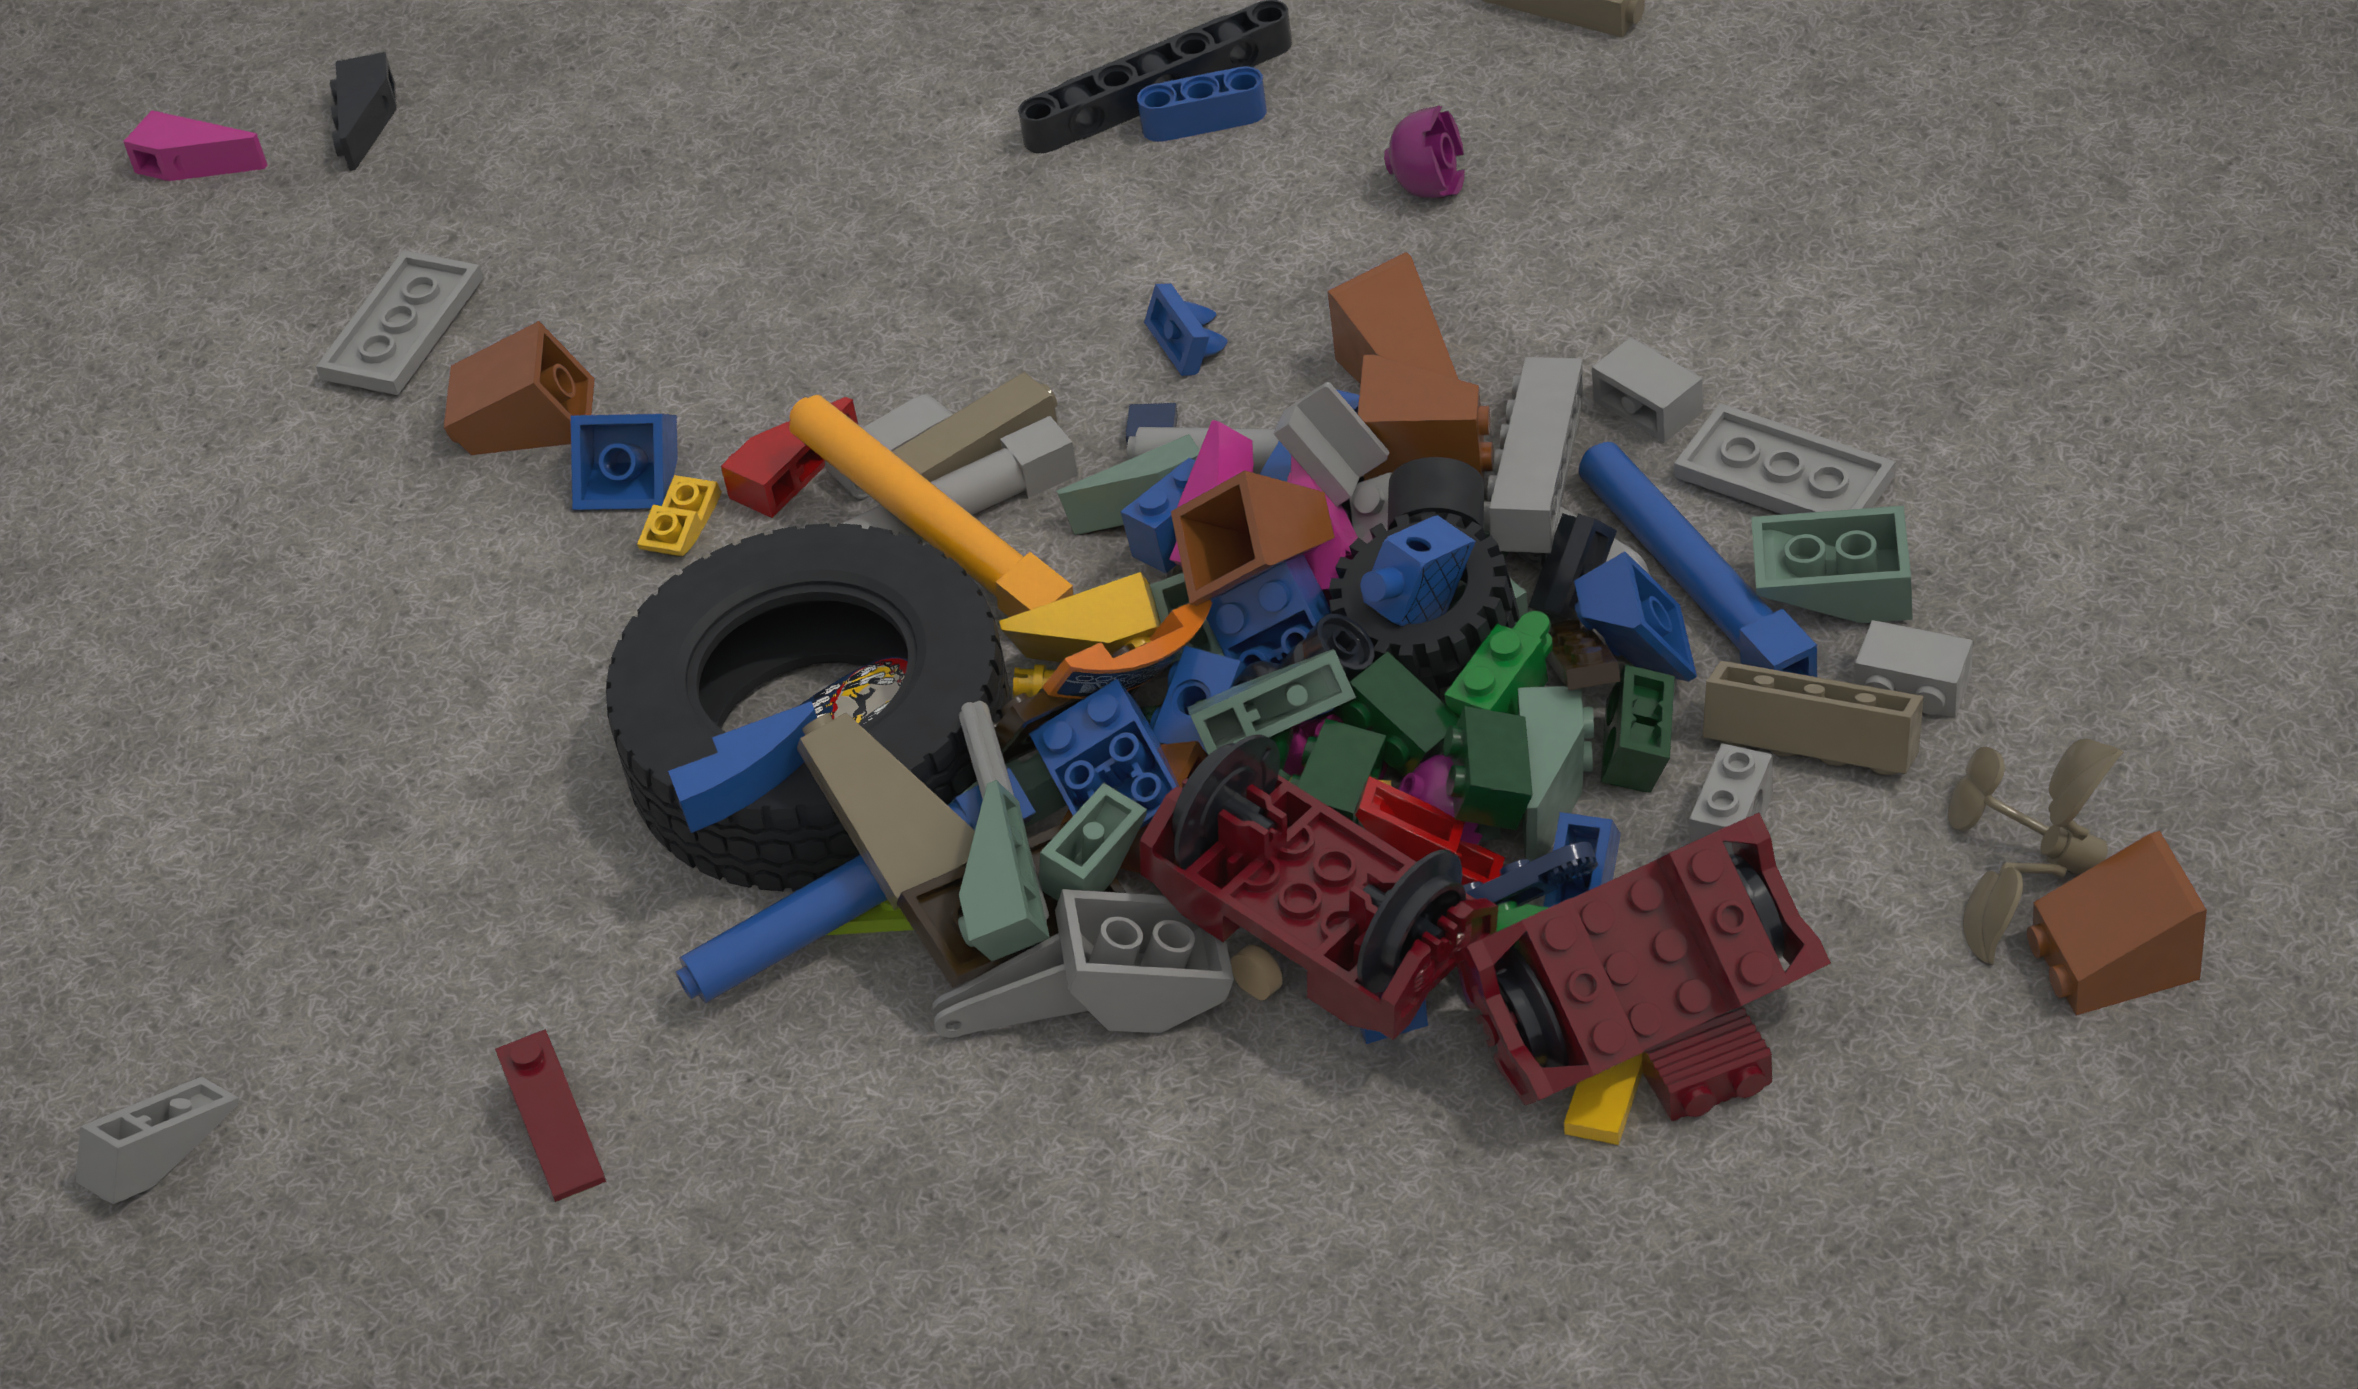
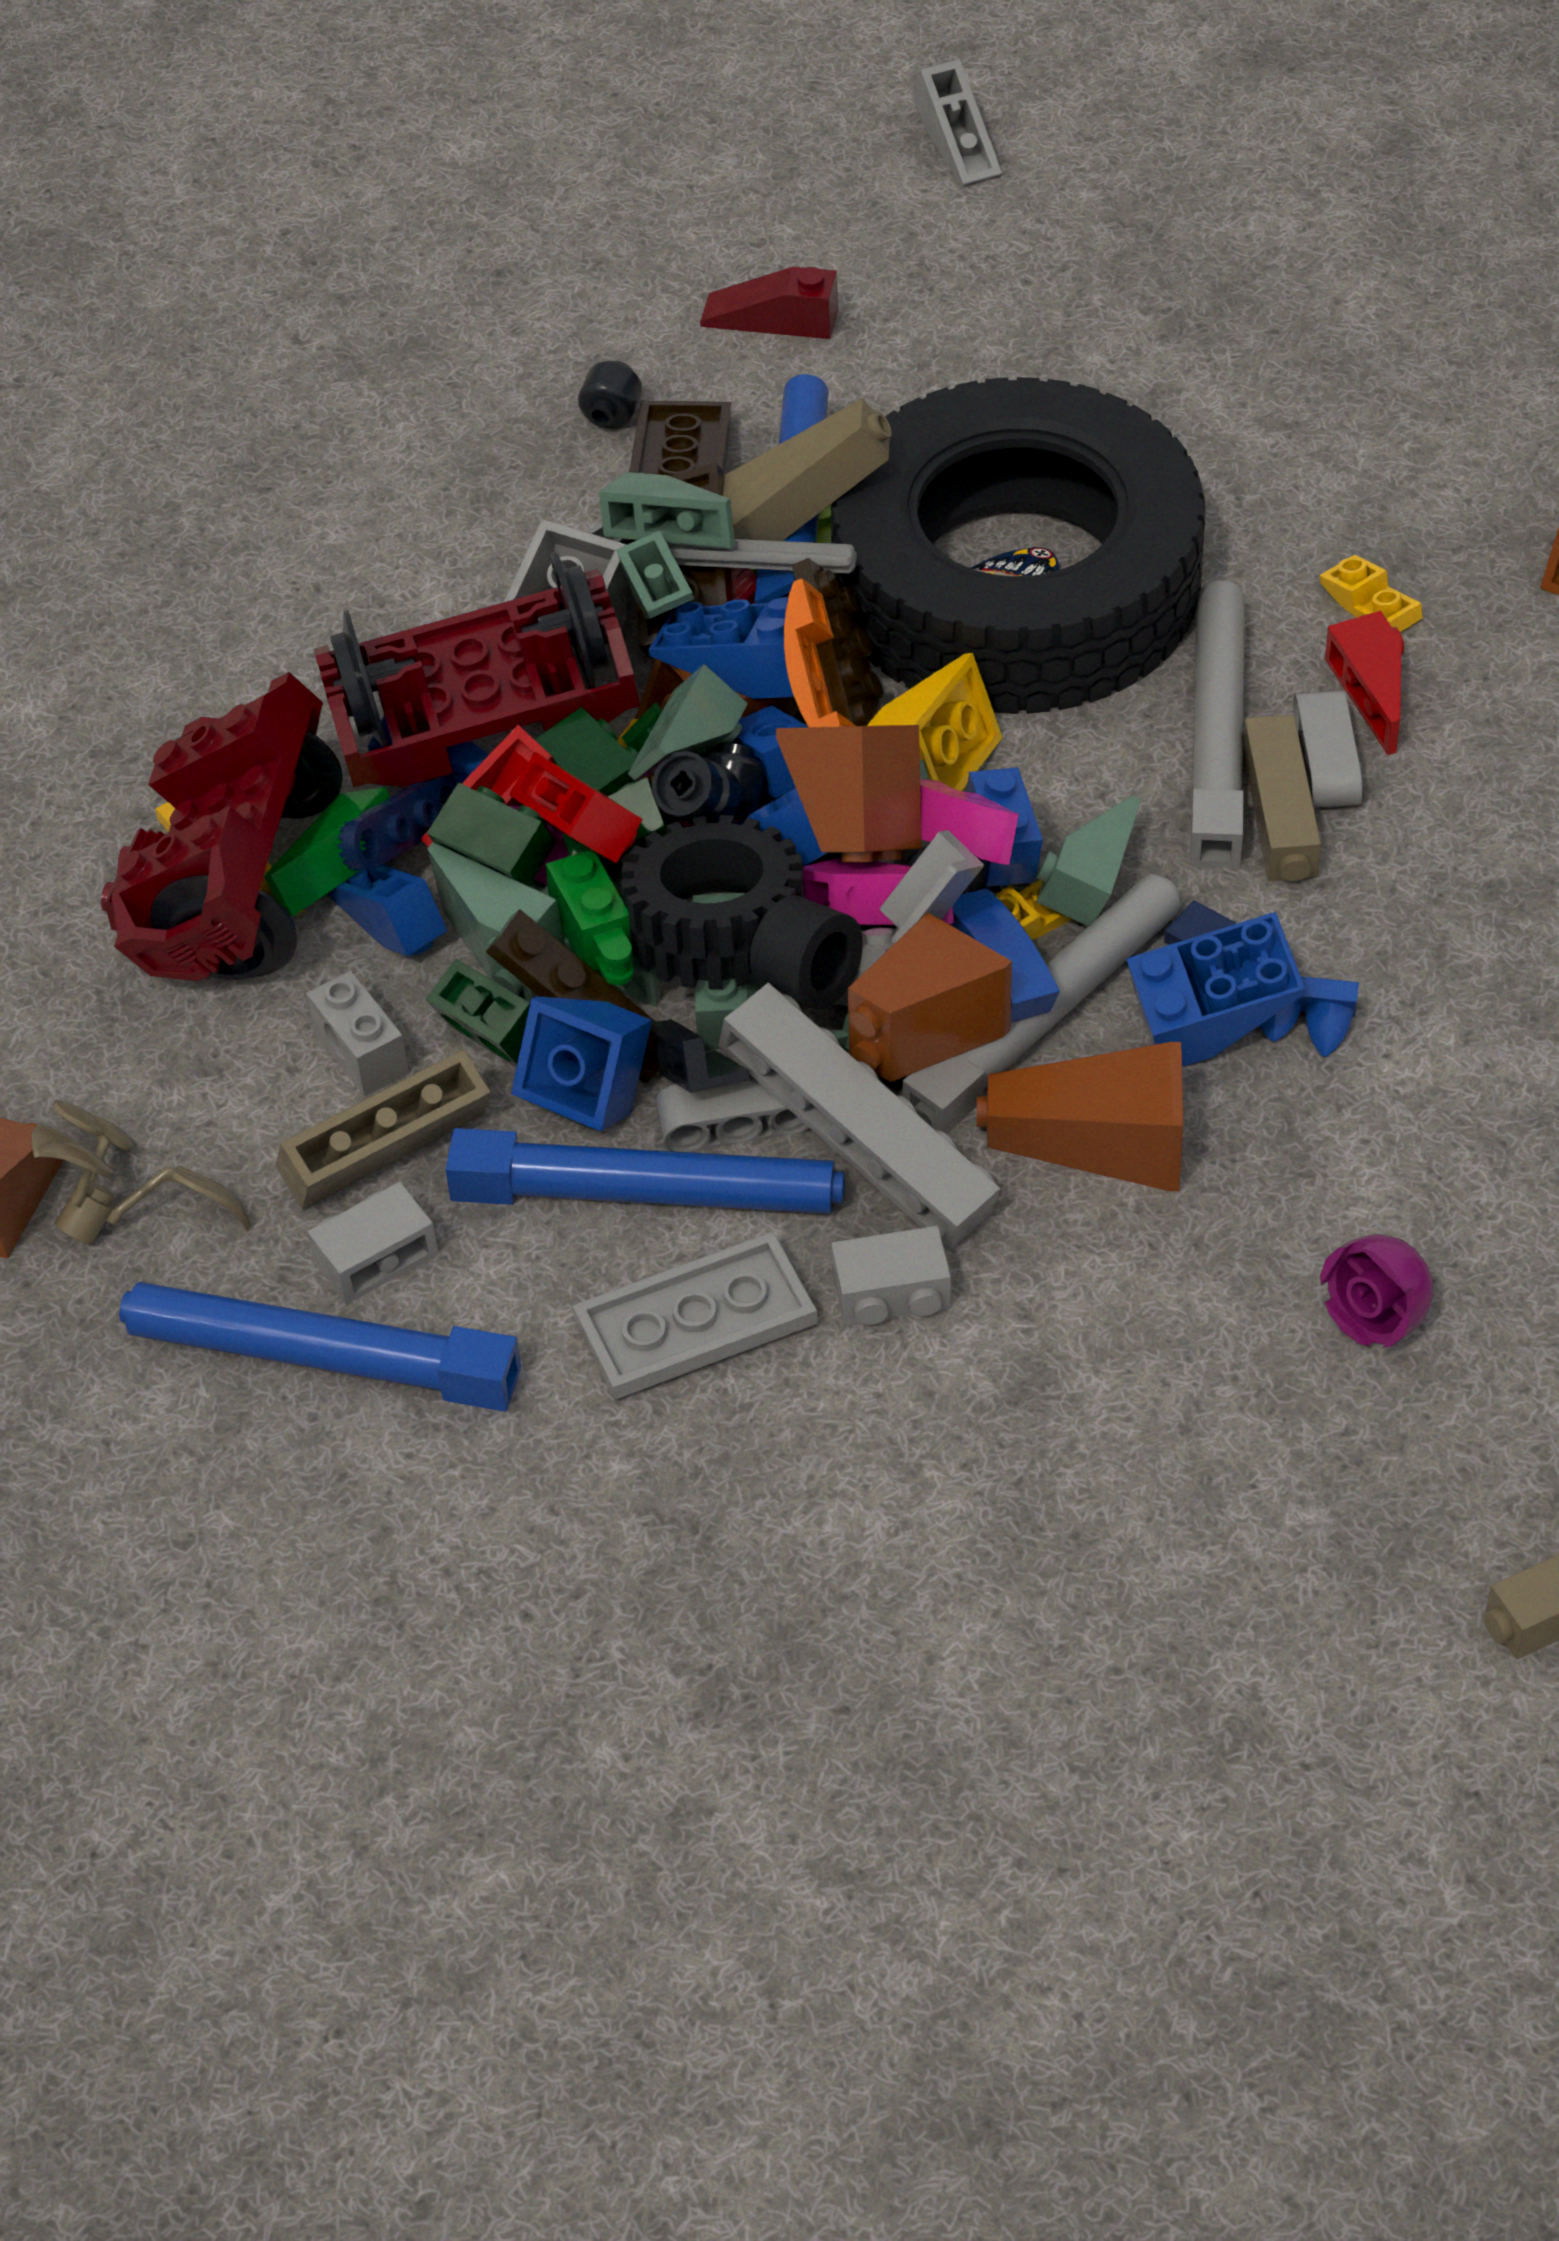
camera: 120 degrees right, 5 degrees up
blue slope [571,414,678,510] -> none
blue slope [668,701,817,833] -> none
light orange brick [789,395,1073,617] -> none
blue torso [1360,515,1476,626] -> none
sand green slope [1751,505,1913,623] -> none
none -> blue brick [119,1282,522,1412]
none -> red slope [509,752,643,863]
none -> black head [578,361,642,428]
none -> dark brown plate [629,400,731,476]
none -> blue slope [1126,912,1306,1067]

